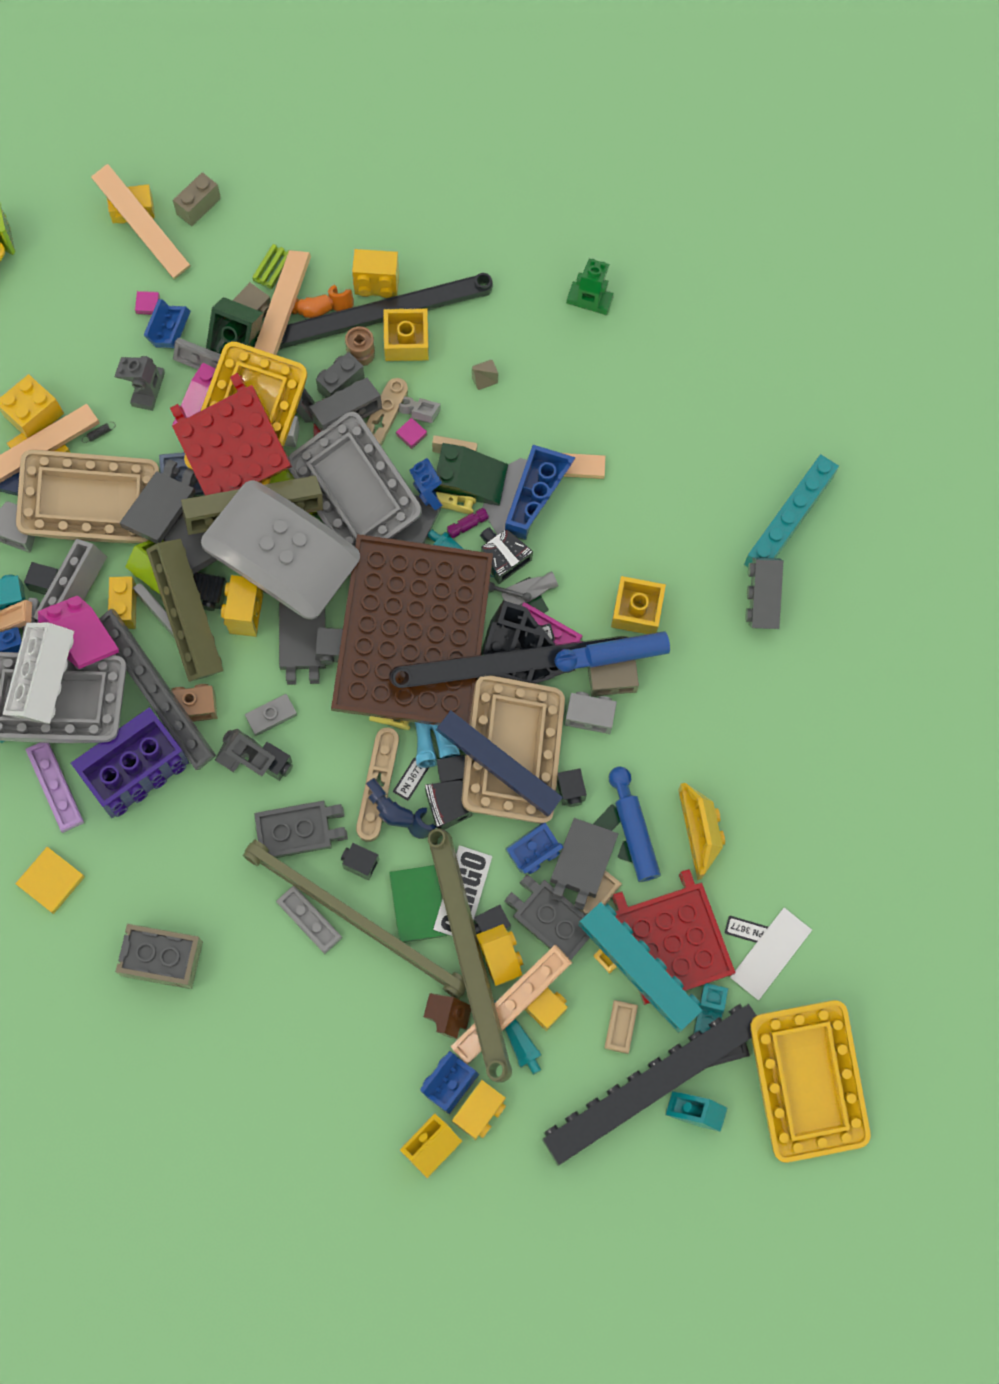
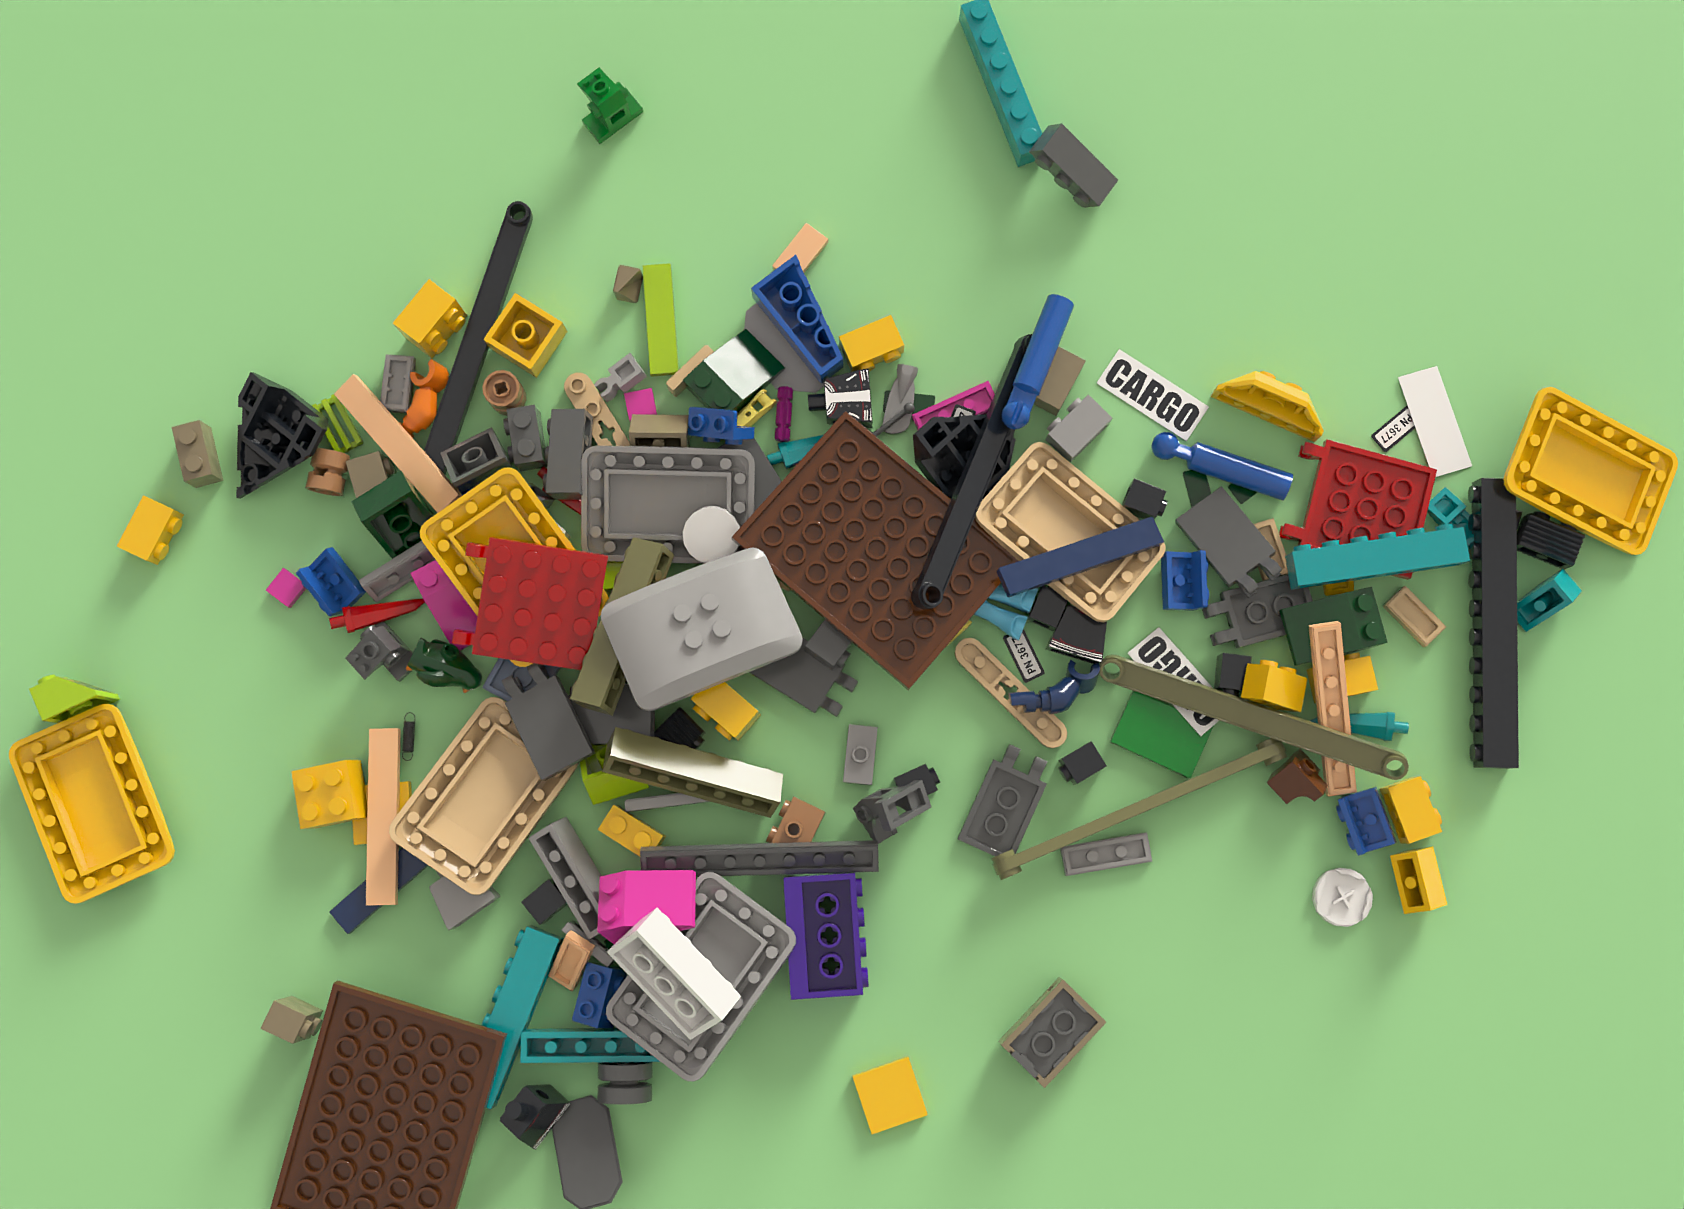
camera: 50 degrees left, 10 degrees up
lavender tile [25,743,84,833] -> none
light nougat tile [91,164,191,279] -> none
yellow brick [611,576,666,634] -> none
none -> black wedge [236,372,328,499]
none -> medium nougat wheel [305,448,351,496]
none -> red bar [329,598,425,633]
none -> light grey plate [380,354,416,414]
none -> dark green animal [406,637,482,693]
none -> dark grey slope [441,427,512,492]
none -> dark tan brick [629,414,690,447]
none -> lime tile [642,263,679,377]
none -> white tile [683,506,740,563]
none -> yellow brick [839,315,904,372]
none -> sticker [1097,349,1209,441]
none -> dark green slope [1279,587,1388,666]
none -> white tile [1312,868,1373,927]
none -> black brick [1517,511,1585,570]

